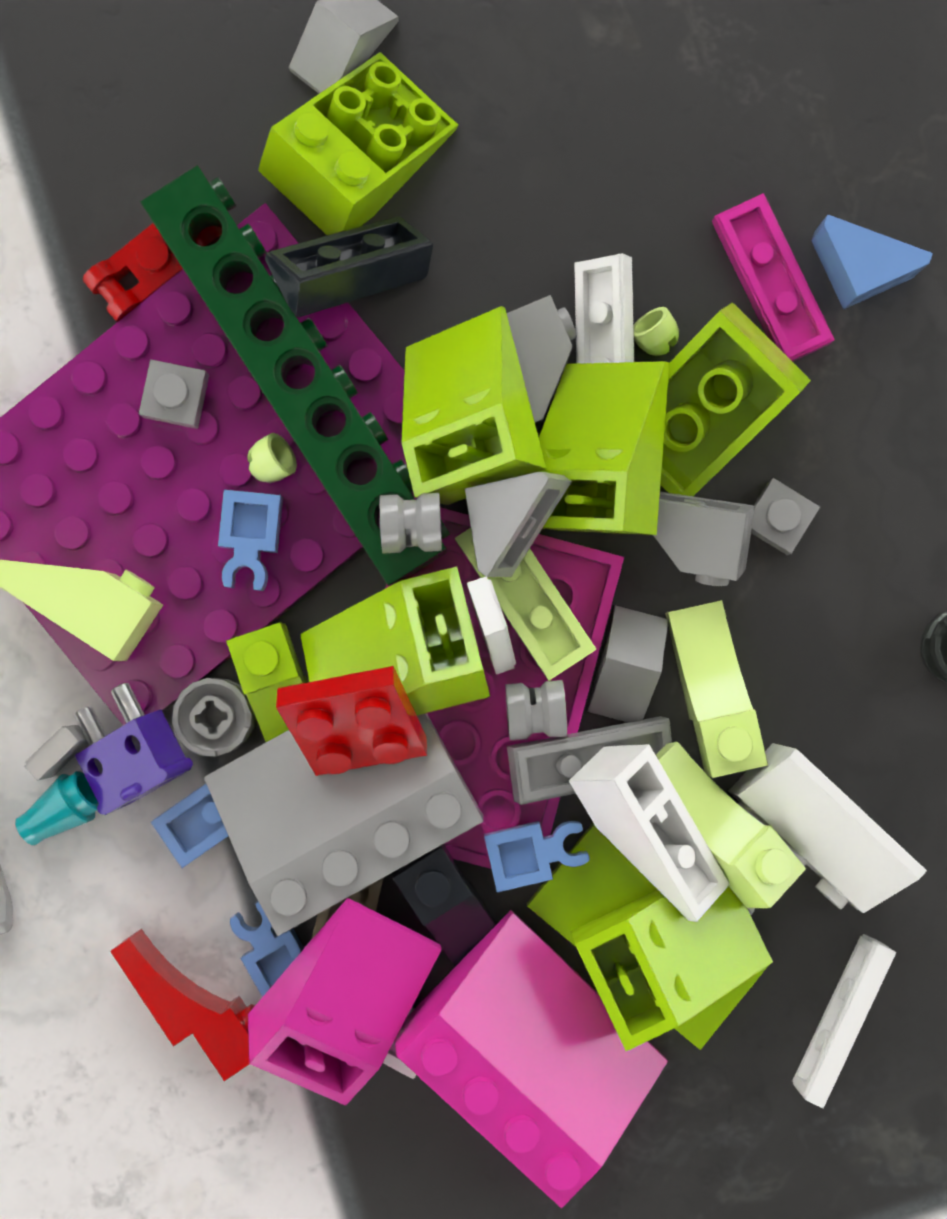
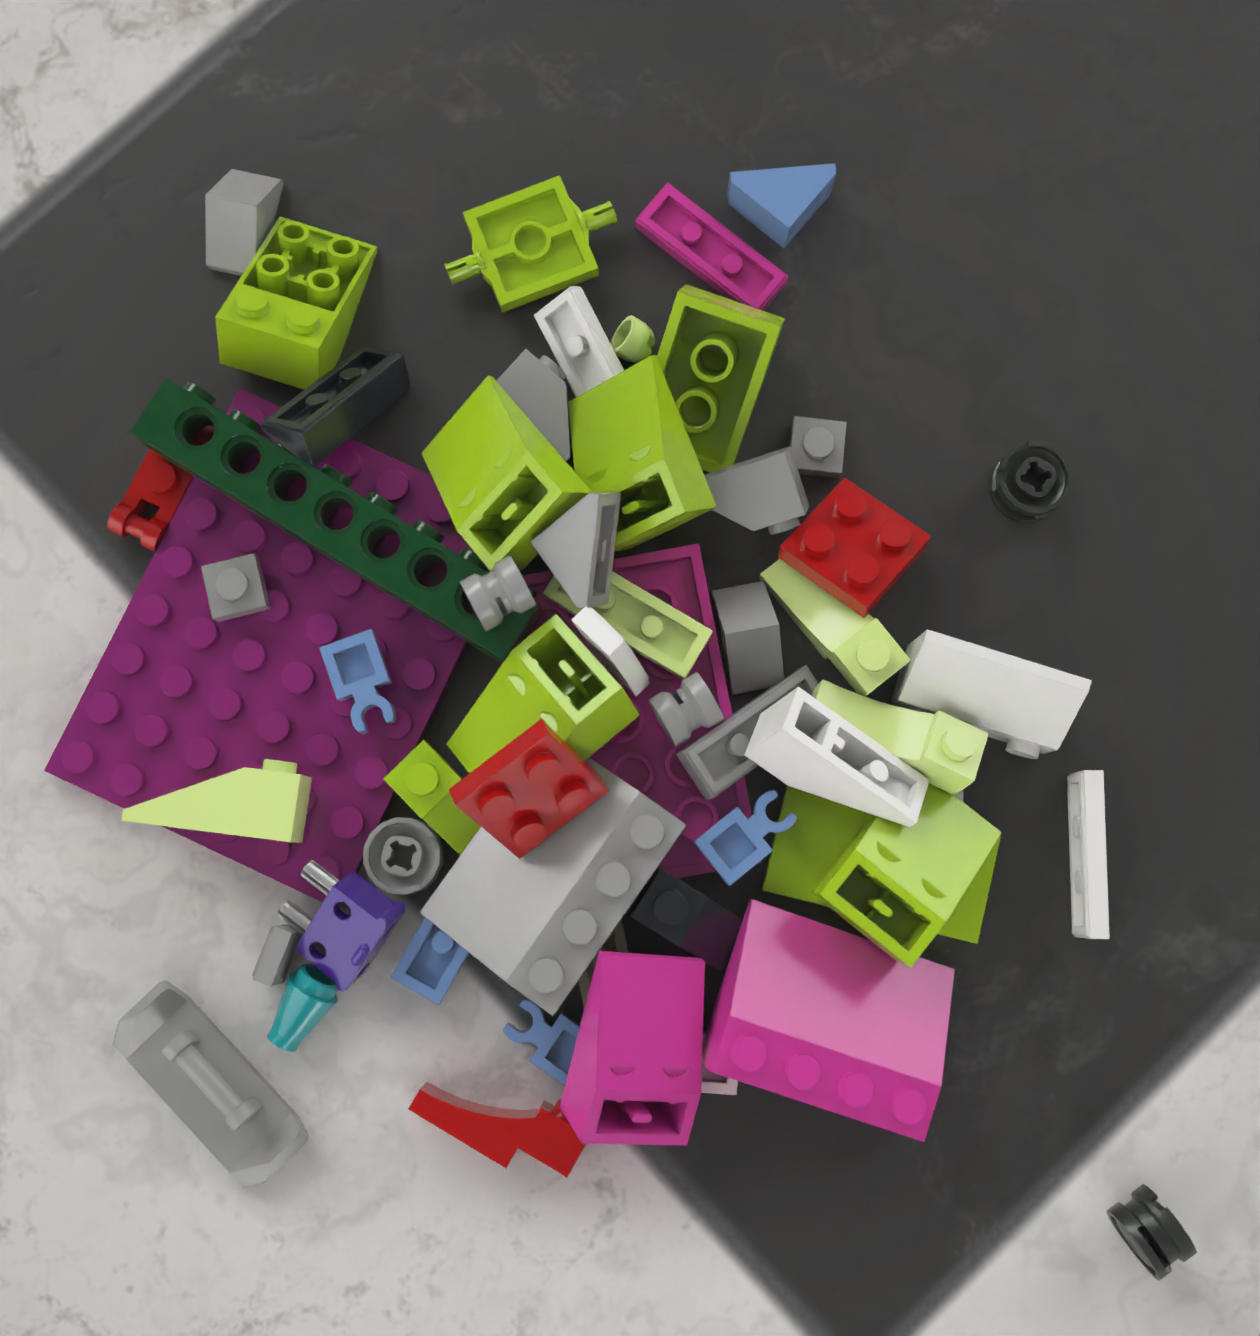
camera: 25 degrees left, 5 degrees down
yellowish green hinge [247,433,297,483] -> none
none -> lime plate [444,175,617,313]
none -> red plate [778,477,931,618]

